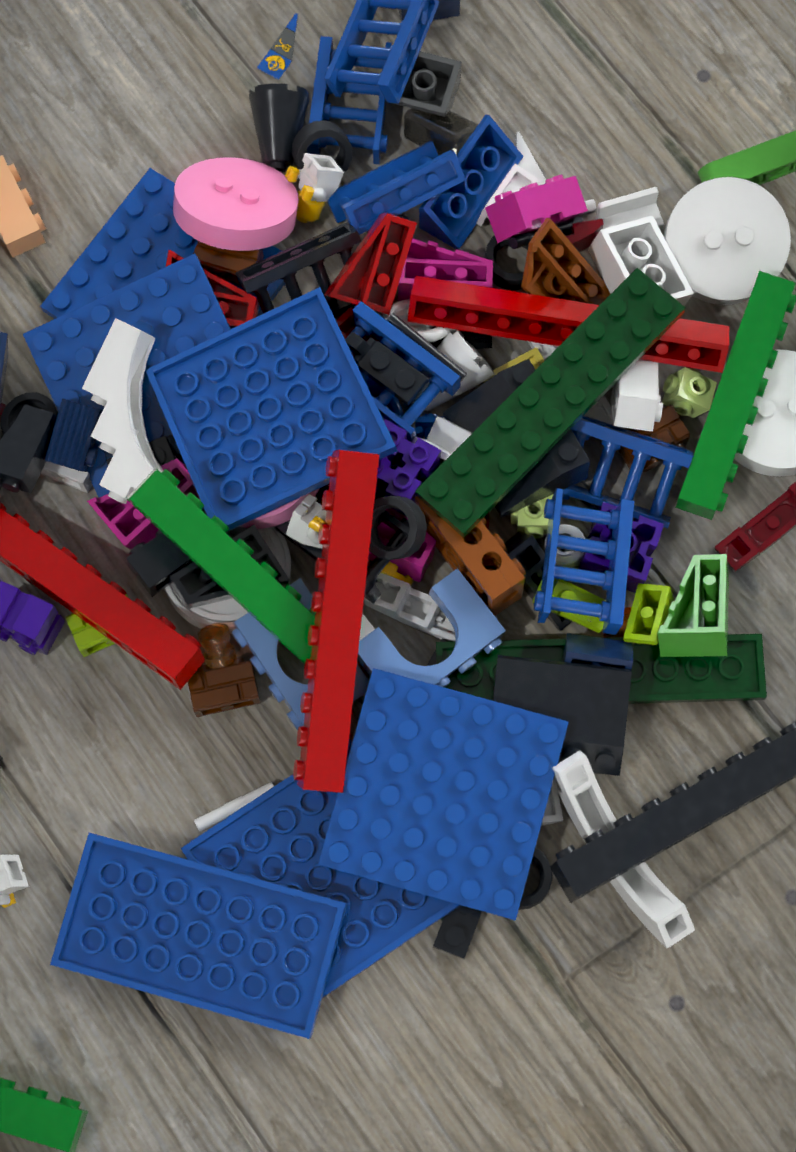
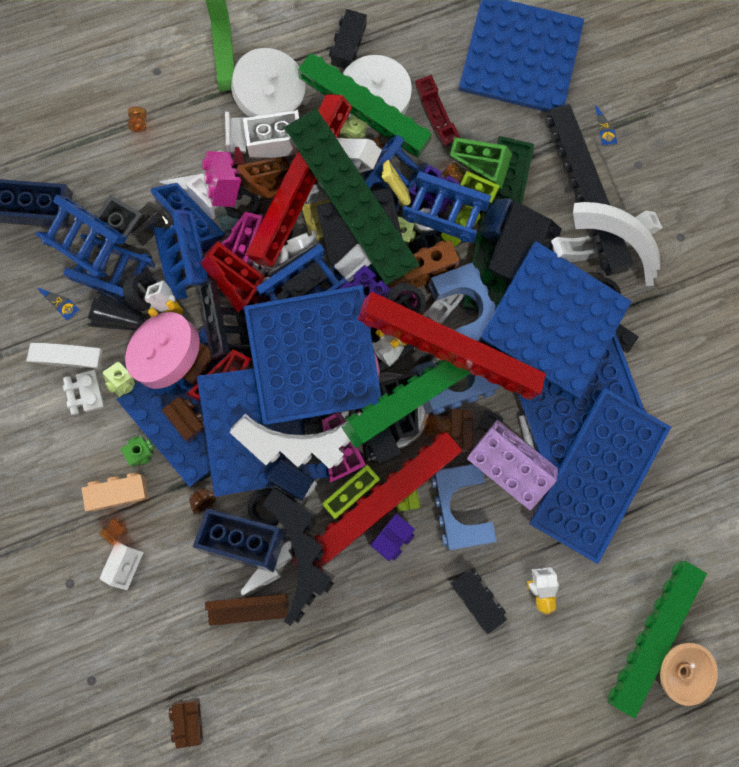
camera: 85 degrees left, 5 degrees up
none -> white slope [27,343,103,369]
none -> white plate [63,370,105,415]
none -> yellowish green brick [102,361,135,397]
none -> bright green brick [120,436,155,468]
none -> clear orange wheel [128,107,147,132]
none -> reddish brown brick [161,396,204,443]
none -> reddish brown piece [189,488,216,514]
none -> clear light blue plate [220,216,240,233]
none -> lime brick [322,465,380,519]
none -> light yellow plate [381,160,411,207]
none -> medium blue arch [431,464,496,550]
none -> clear orange wheel [442,162,465,184]
none -> lavender brick [467,420,558,511]
none -> black tile [478,410,504,432]
none -> white arch [573,202,660,286]

